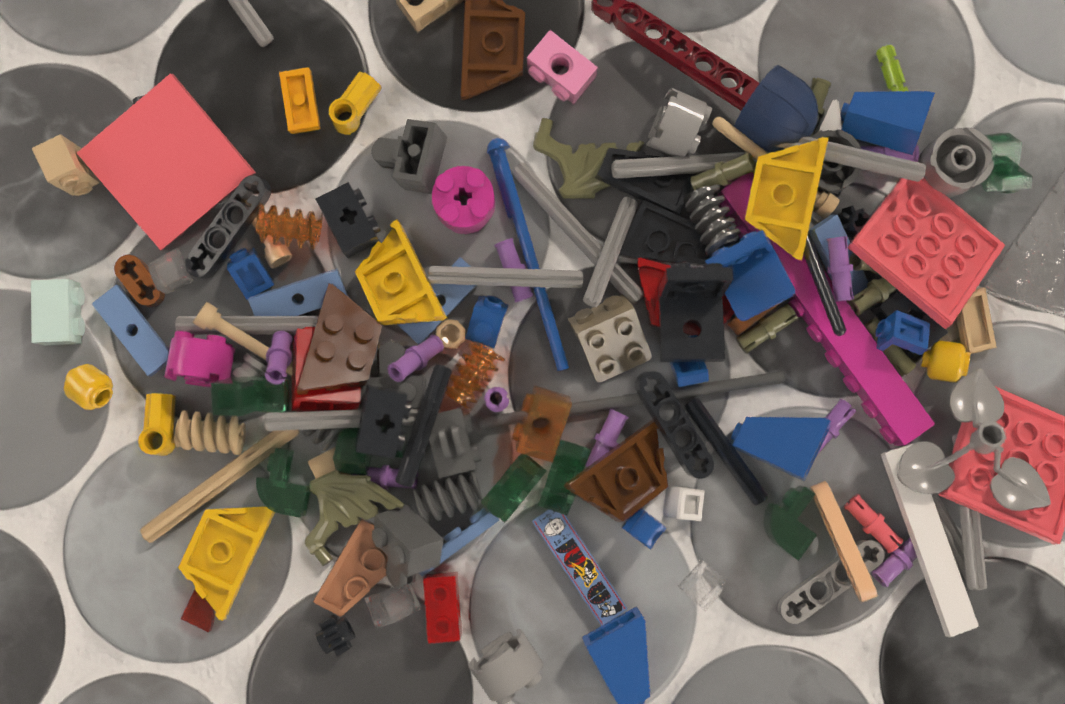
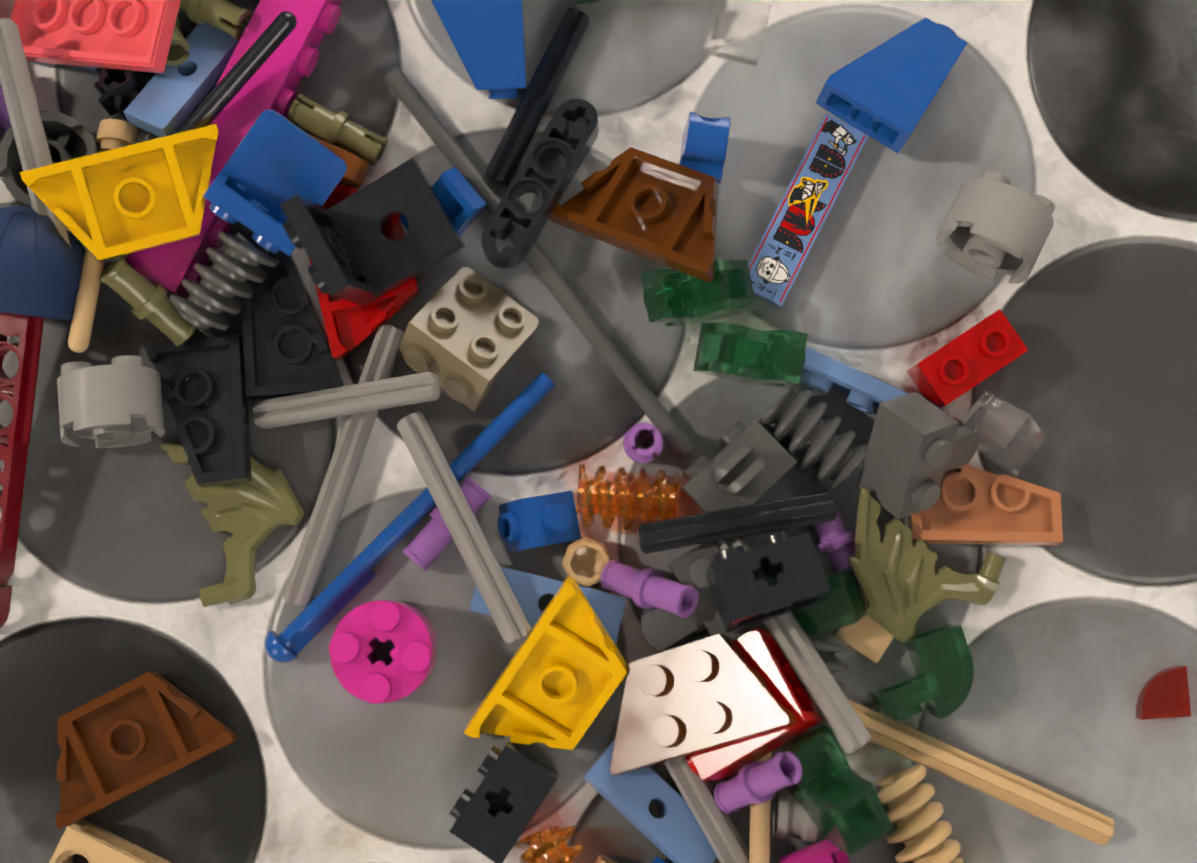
camera: 115 degrees left, 0 degrees up
yellow wing [178,506,277,621] -> none
black gear [316,614,356,657] -> none
dark grey brick [371,119,447,194] -> none
clear orange brick [512,385,572,462] -> none
bright pink brick [527,30,598,105] -> none
medium lavender pin [584,409,628,467] -> none
light grey axle [611,152,757,178] -> none
white slope [663,486,705,521] -> none
medium lavender pin [826,236,854,301] -> none

